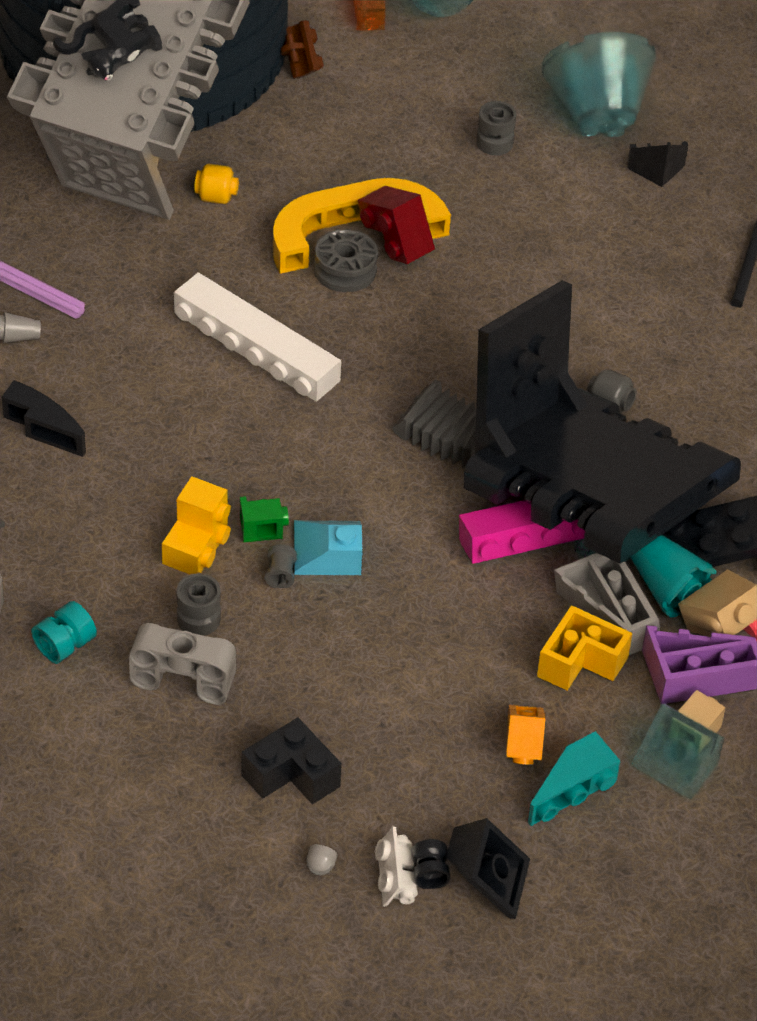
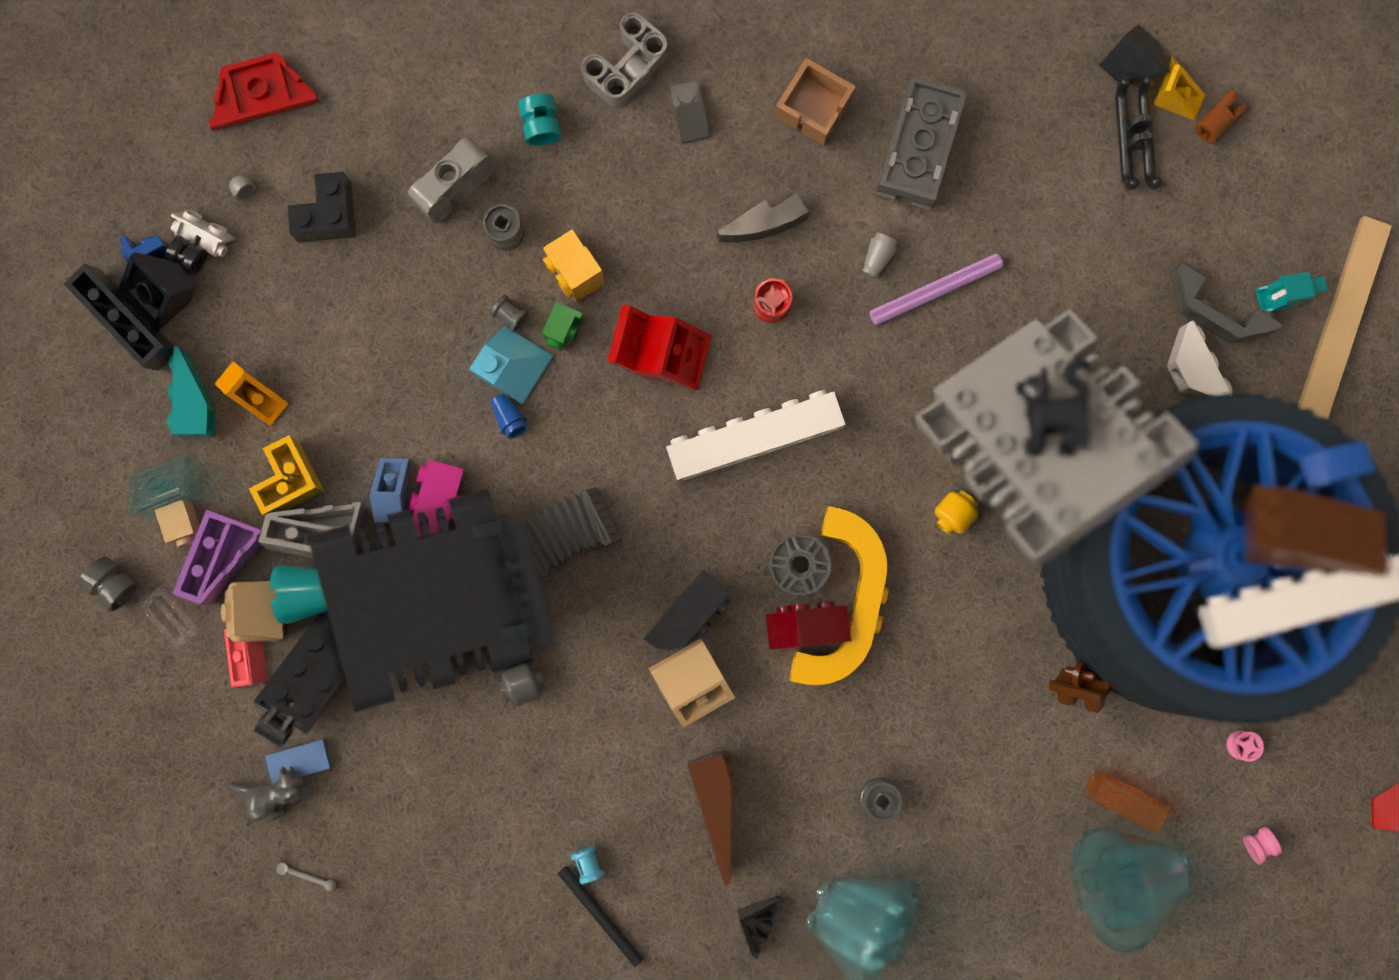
camera: 125 degrees right, 35 degrees up
none -> black brick [64,263,174,371]
none -> blue bracket [119,235,169,262]
none -> red wing [208,52,319,131]
none -> medium blue slope [370,458,409,523]
none -> blue cone [490,394,528,439]
none -> medium azure bush [570,845,605,884]
none -> red bracket [607,305,712,391]
none -> black brick [644,570,731,650]
none -> tan slope [649,638,735,728]
none -> reddish brown slope [688,750,735,886]
none -> red wheel [753,278,793,324]

